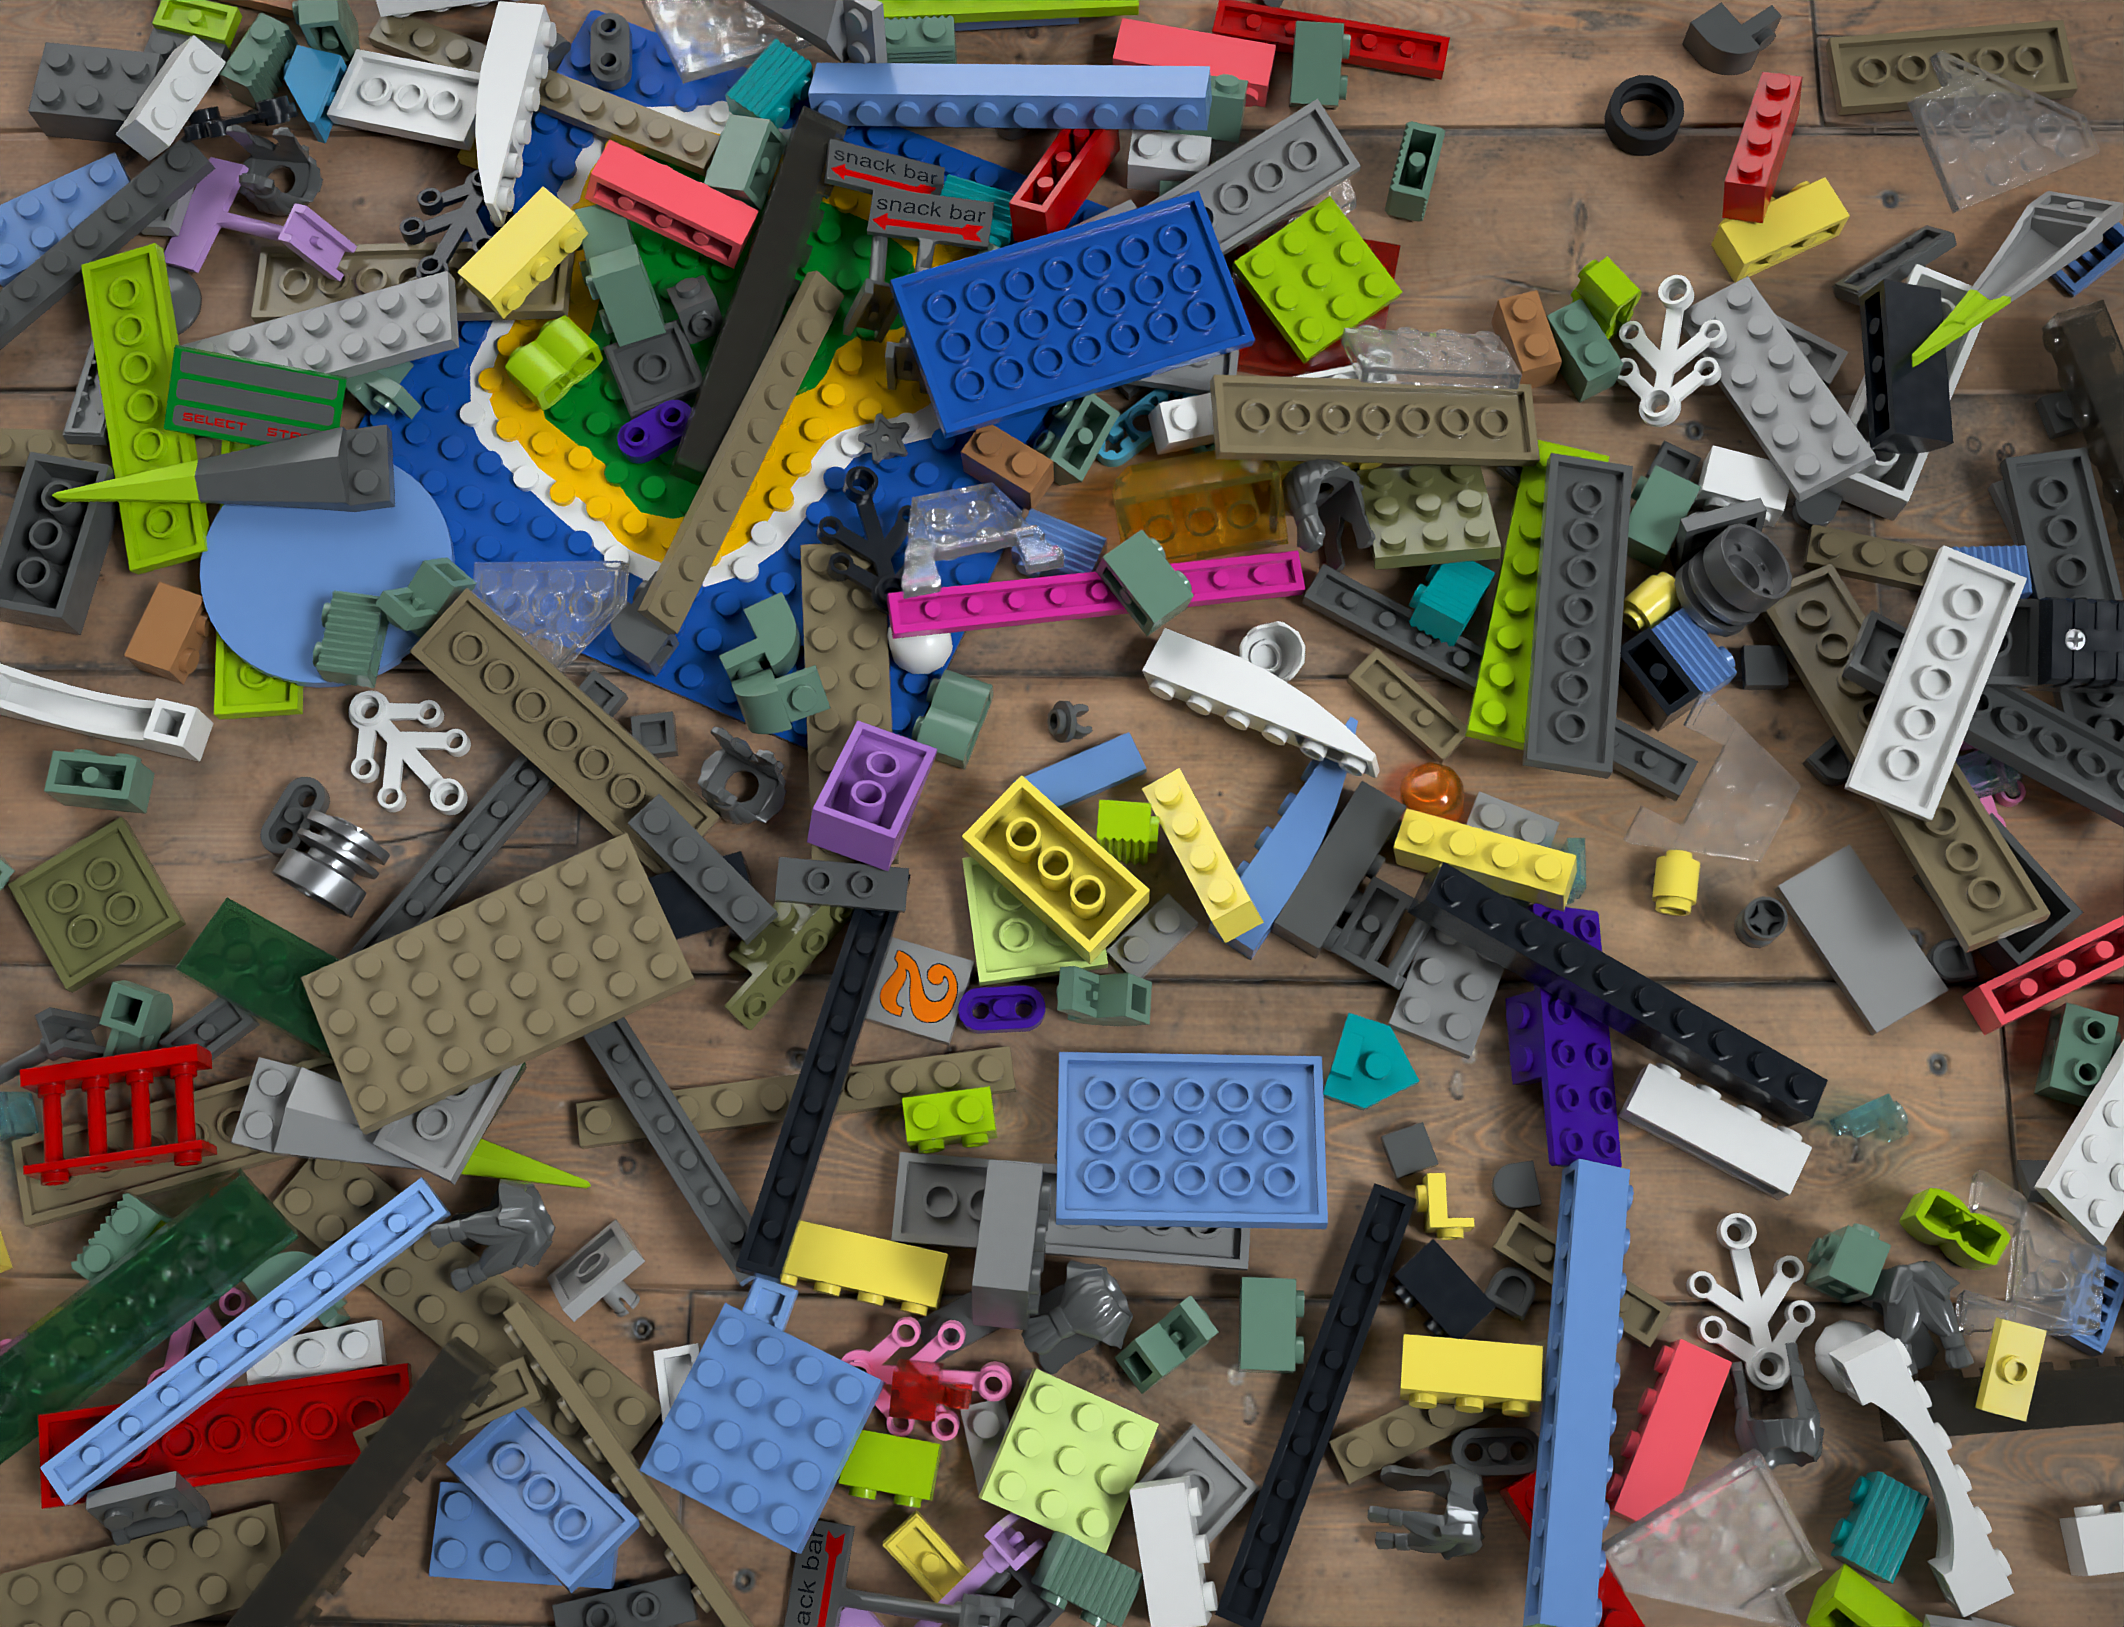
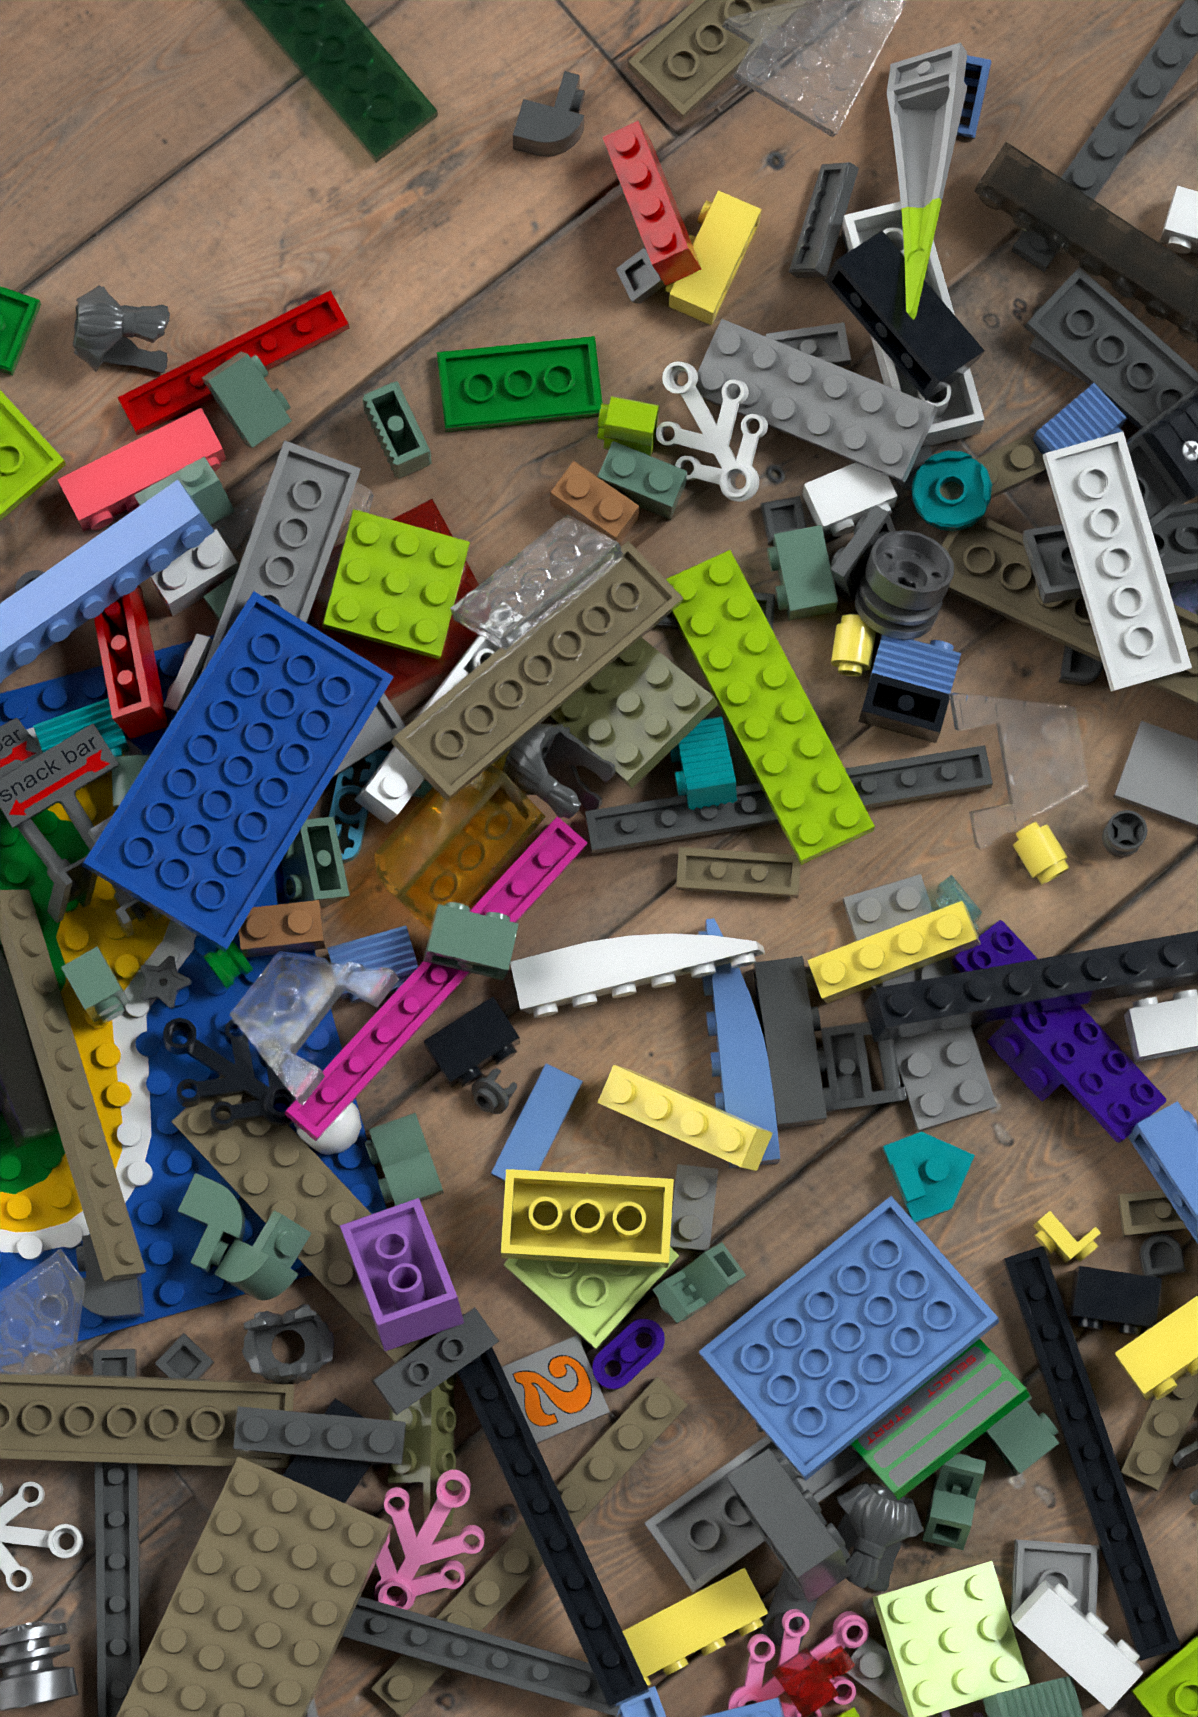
camera: 45 degrees left, 5 degrees up
lime brick [902,1086,998,1154] -> none
lime brick [1096,799,1159,866] -> none
white hair [1239,621,1305,682] -> none
dark grey tile [1380,1122,1439,1180] -> none
clear orange hair [1399,762,1465,822] -> none
dark grey tile [1491,1160,1542,1210] -> none
dark grey plate [1523,453,1633,779] -> none
black tyre [1604,75,1684,156] -> none
dark grey tile [1740,645,1789,690] -> none
none -> sand green brick [61,947,130,1023]
none -> green wheel [203,941,253,989]
none -> bright pink plant [374,1470,485,1610]
none -> black brick [424,997,520,1088]
none -> green tile [437,336,603,432]
none -> dark grey plate [616,247,665,304]
none -> tile [850,1339,1030,1500]
none -> teal tile [912,450,992,531]

